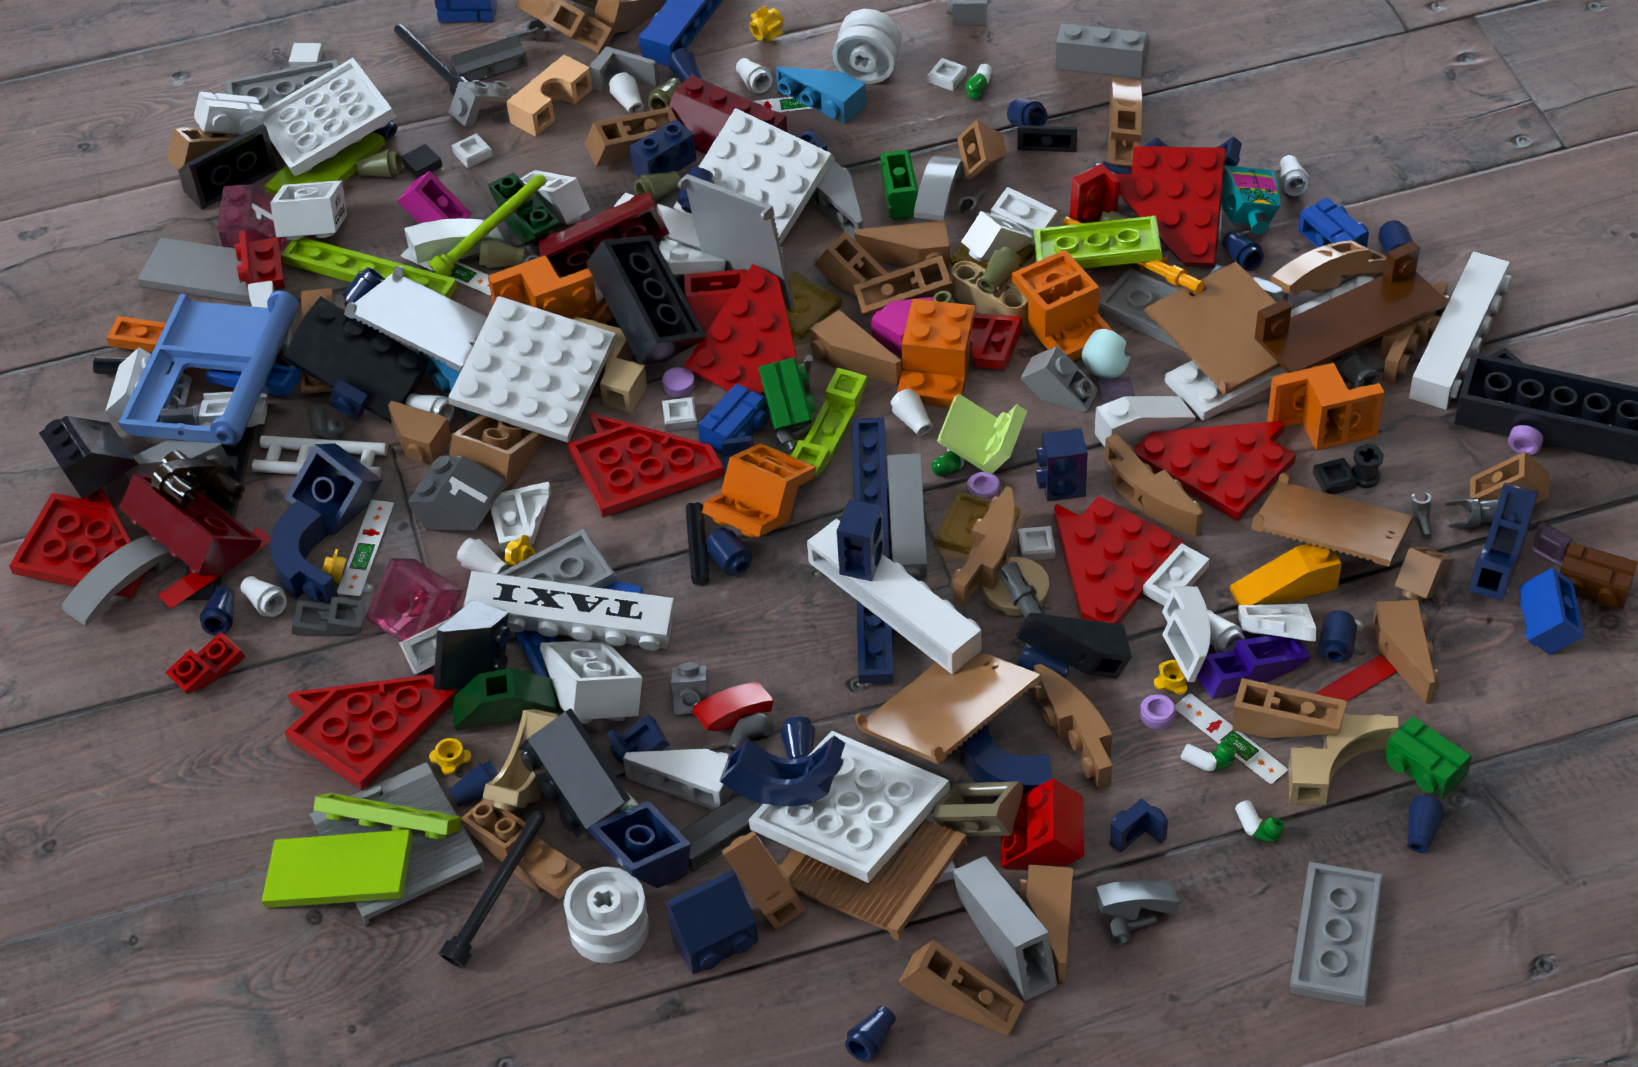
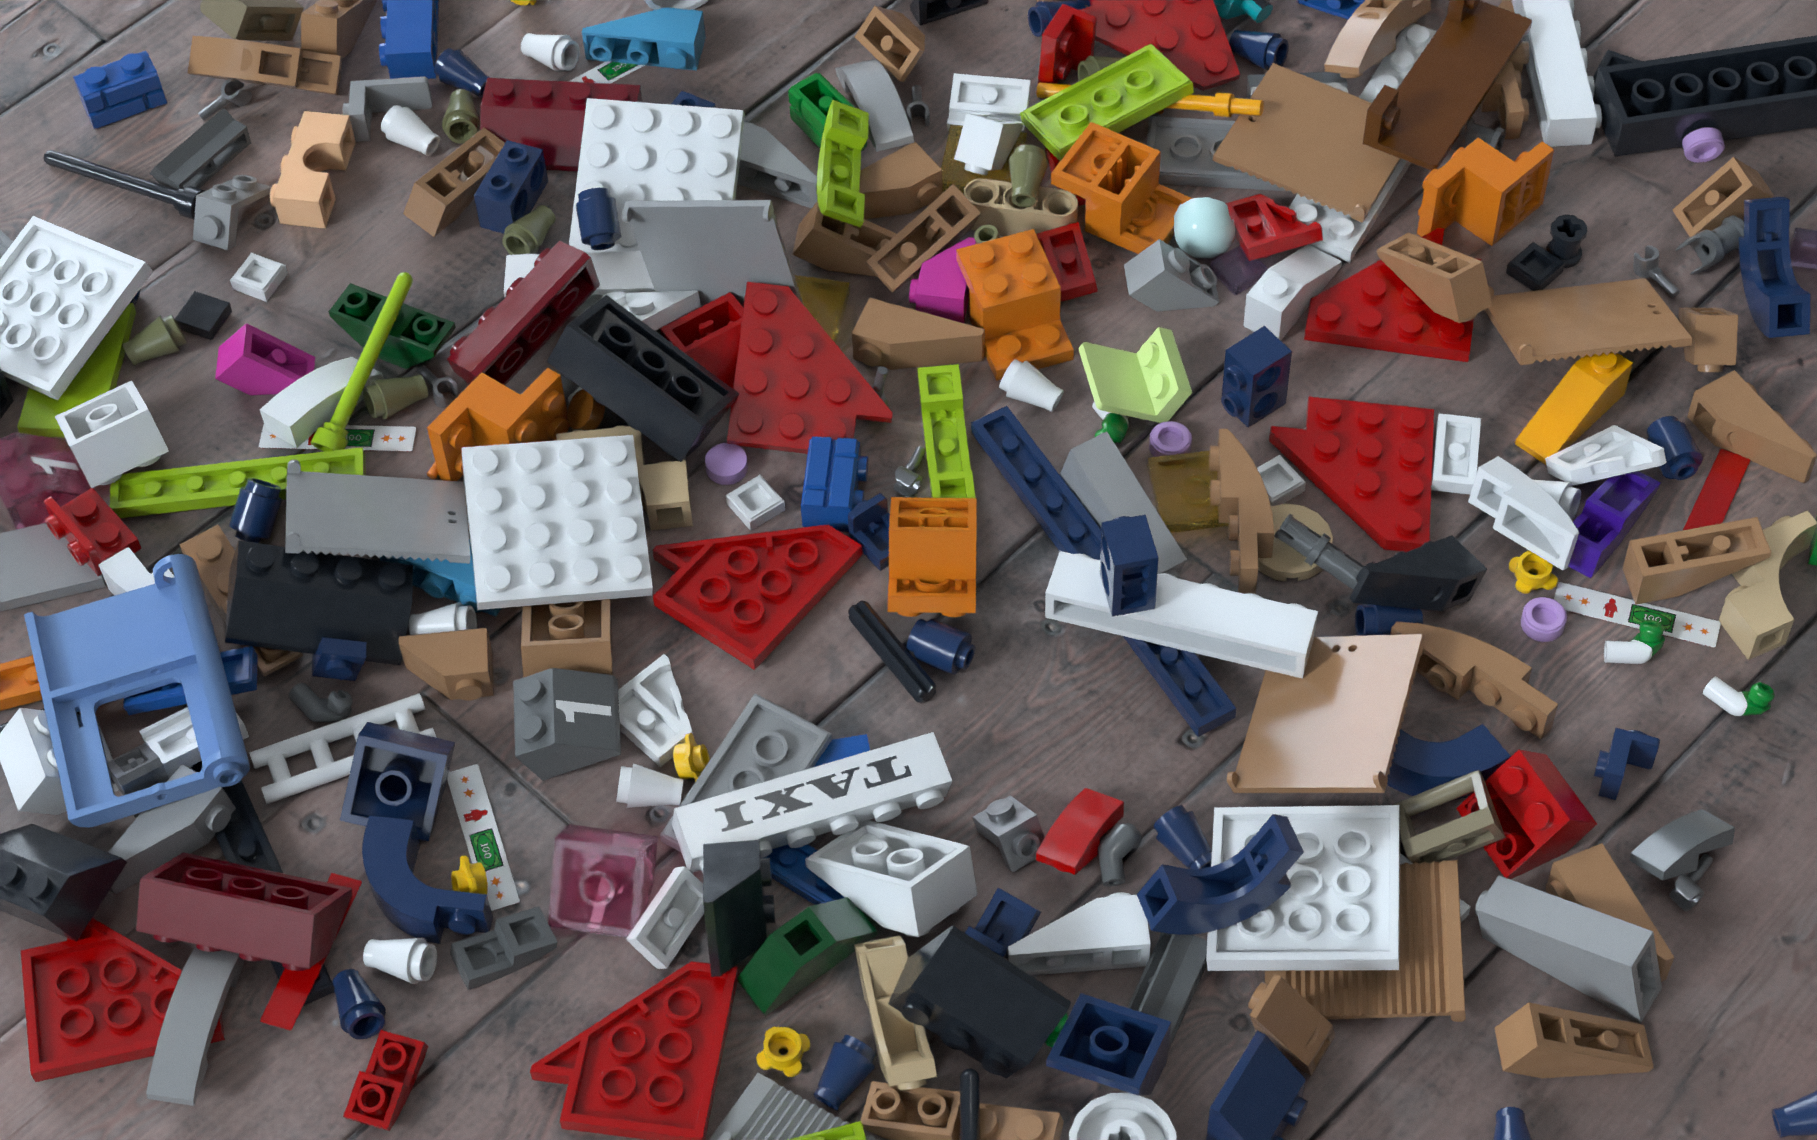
camera: 30 degrees left, 5 degrees up
dark brown connector [151,450,245,507] -> none
white slope [520,170,590,225] -> none
green brick [758,357,817,431] -> none
medium nougat slope [1105,433,1204,536] -> none
none -> lime slope [817,100,869,228]
none -> red wing [1225,194,1323,261]
none -> medium nougat slope [1376,233,1492,323]

